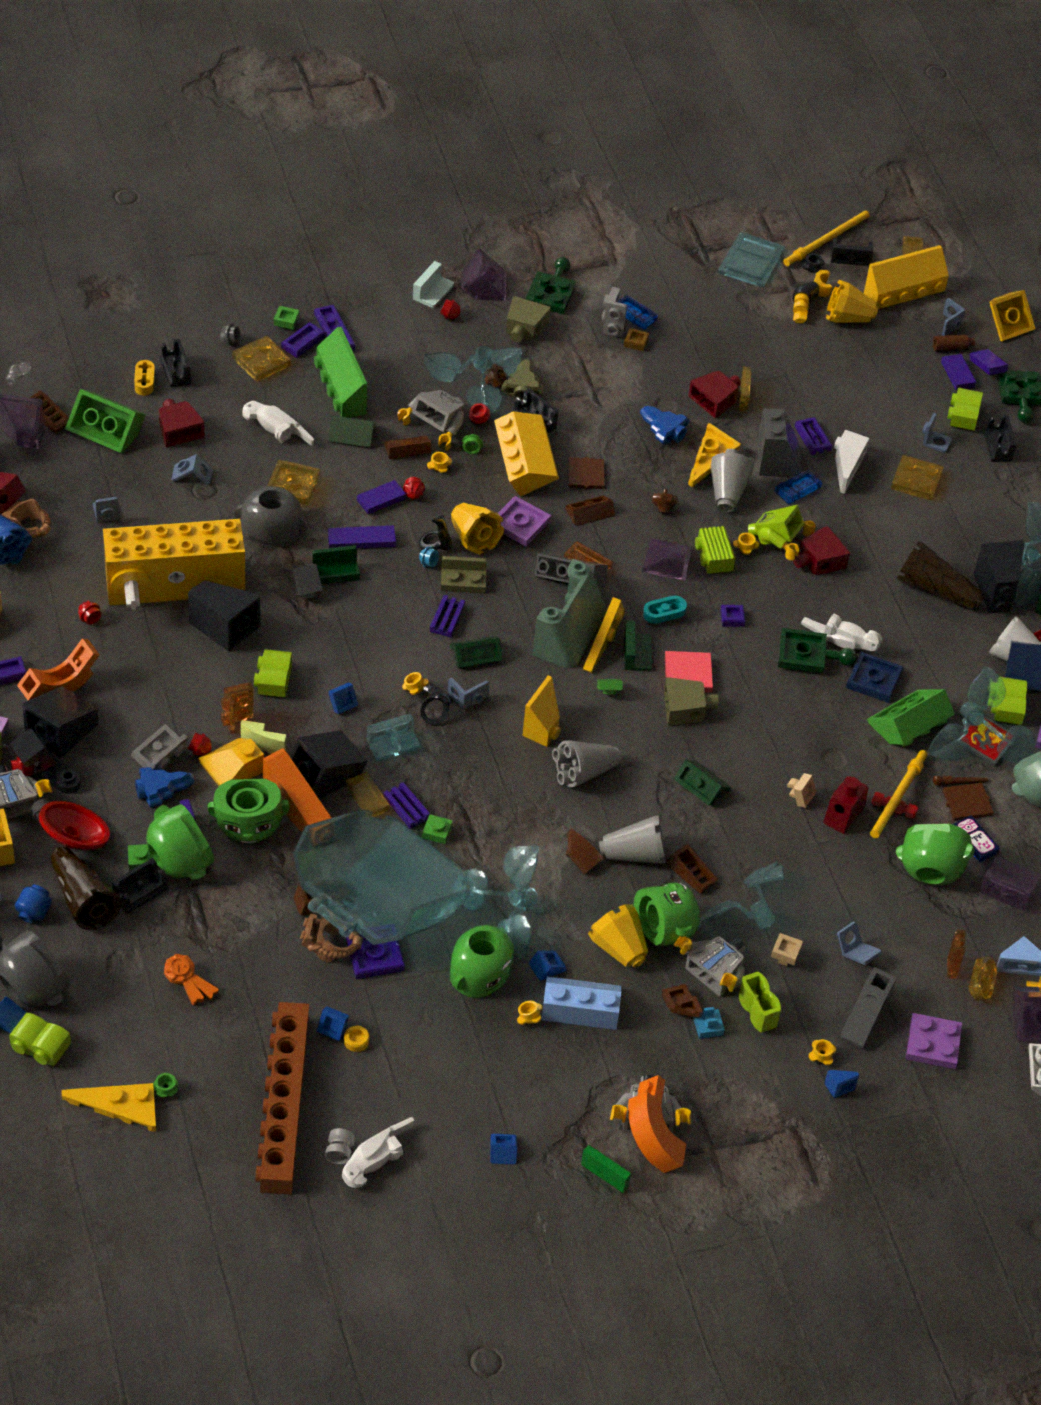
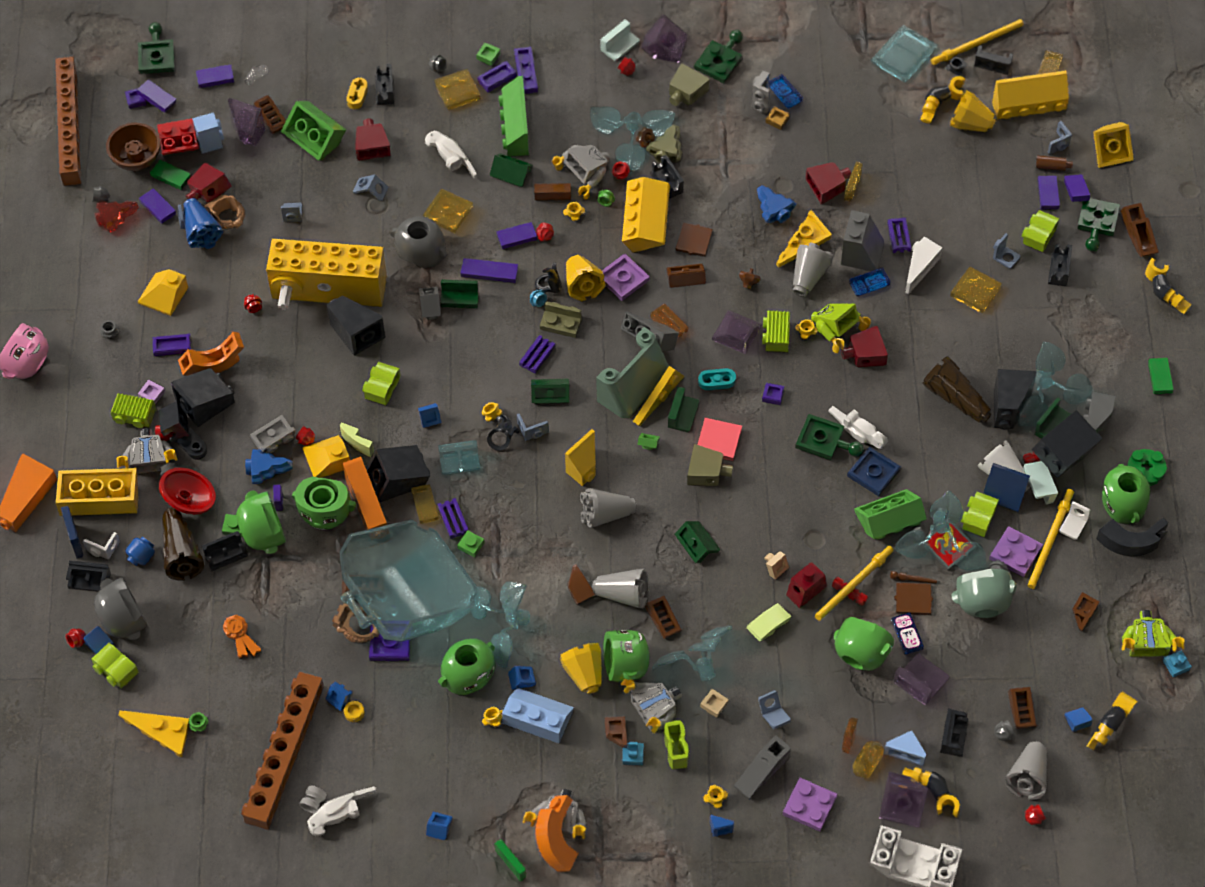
camera: 20 degrees right, 10 degrees up
clear orange bracket [220,682,254,734] -> none
none -> yellowish green slope [747,603,791,641]

